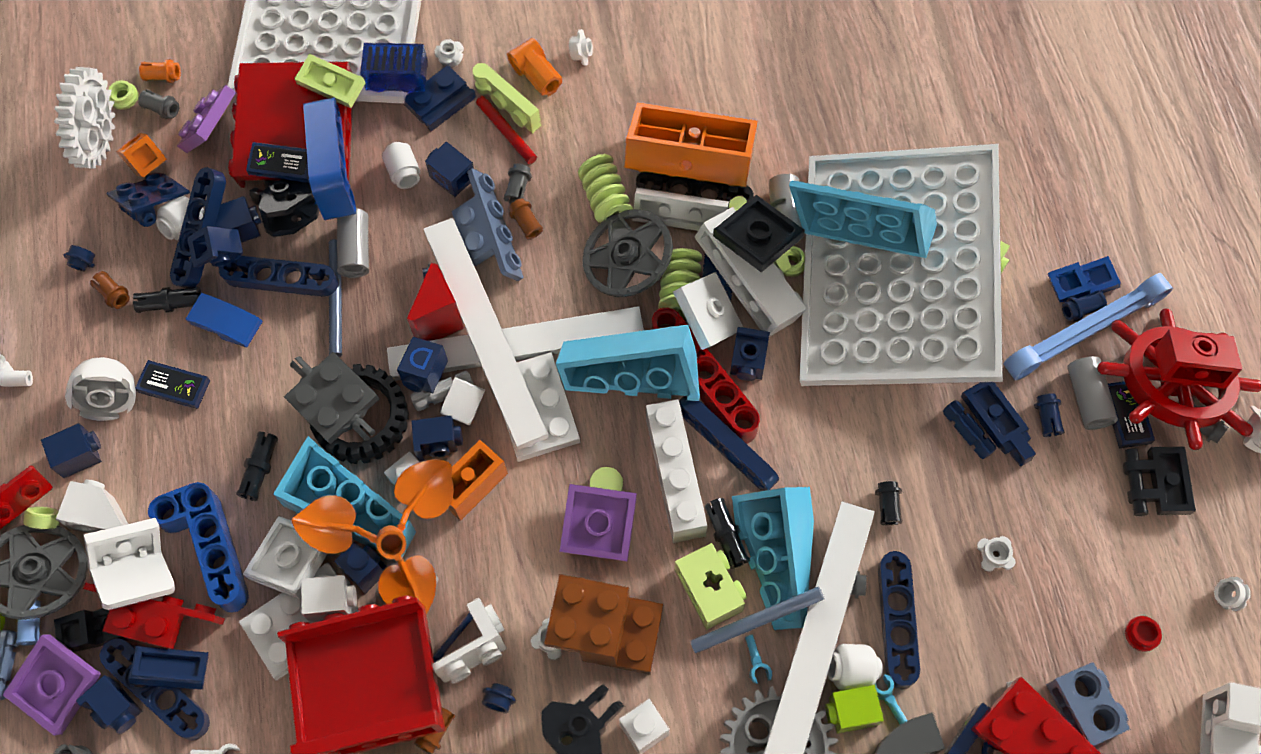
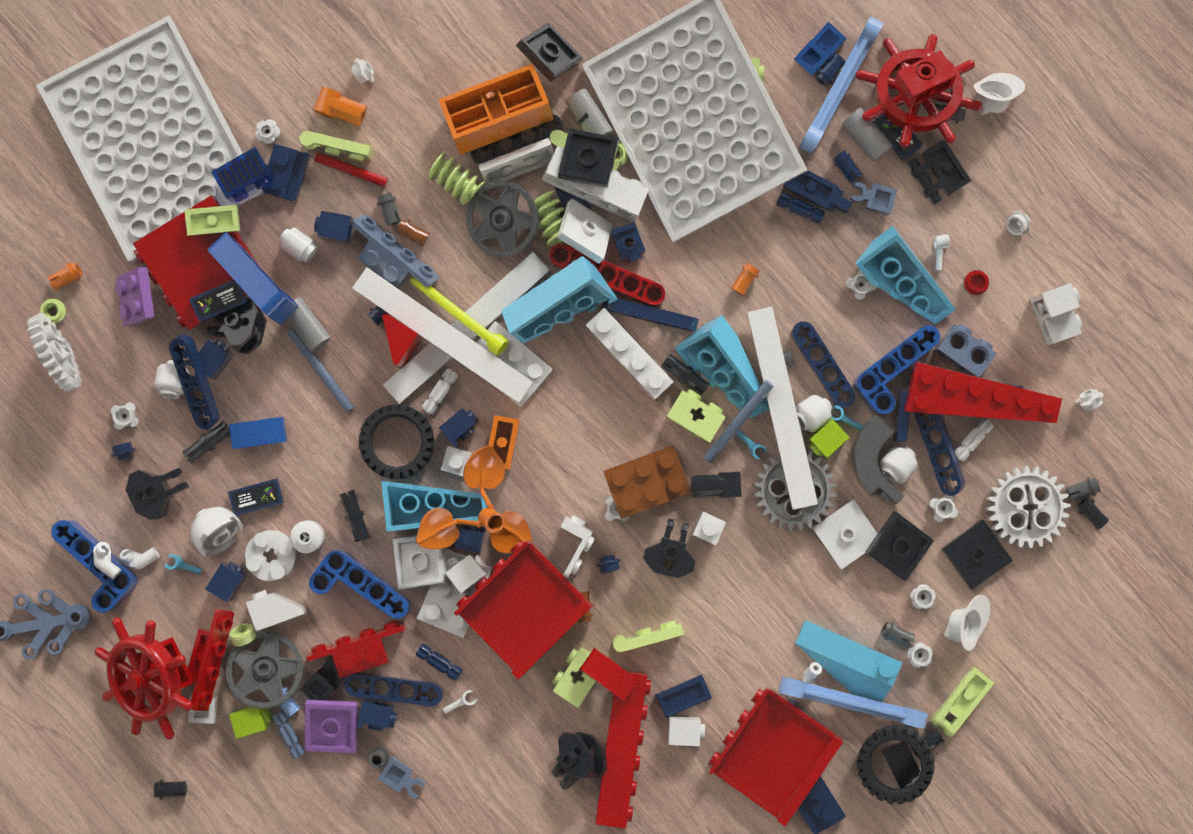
camera: 35 degrees left, 20 degrees up
white bracket [84,518,175,610] -> none
dark orange pin [90,271,130,309] -> none
dark blue hinge [106,173,190,227] -> none
orange brick [116,133,167,178] -> none
dark blue tile [129,646,209,690] -> none
dark grey pin [138,89,179,119] -> none
dark blue brick [187,226,243,268] -> none
dark blue beam [218,256,339,297] -> none
dark grey plate [284,352,380,445] -> none
dark blue brick [397,337,448,394] -> none
dark blue hinge [433,612,473,663] -> none
white slope [440,377,485,425] -> none
medium lavender plate [559,484,637,561] -> none
yellowish green tile [590,467,623,491] -> none
medium azure slope [789,180,937,258] -> none
black pin [875,481,903,525] -> none
none -> white plate [111,402,139,430]
none -> black hinge [125,468,189,520]
none -> medium azure hand [164,554,202,575]
none -> white plate [245,530,297,581]
none -> white head [290,520,325,554]
none -> neon yellow piece [410,276,509,356]
none -> dark blue axle [416,644,462,681]
none -> black plate [516,23,583,82]
none -> black piece [691,472,742,498]
none -> orange pin [730,263,760,296]
none -> sand blue plate [850,182,897,215]
none -> blue beam [854,325,940,415]
none -> medium azure wedge [856,226,956,324]
none -> white hand [933,234,950,270]

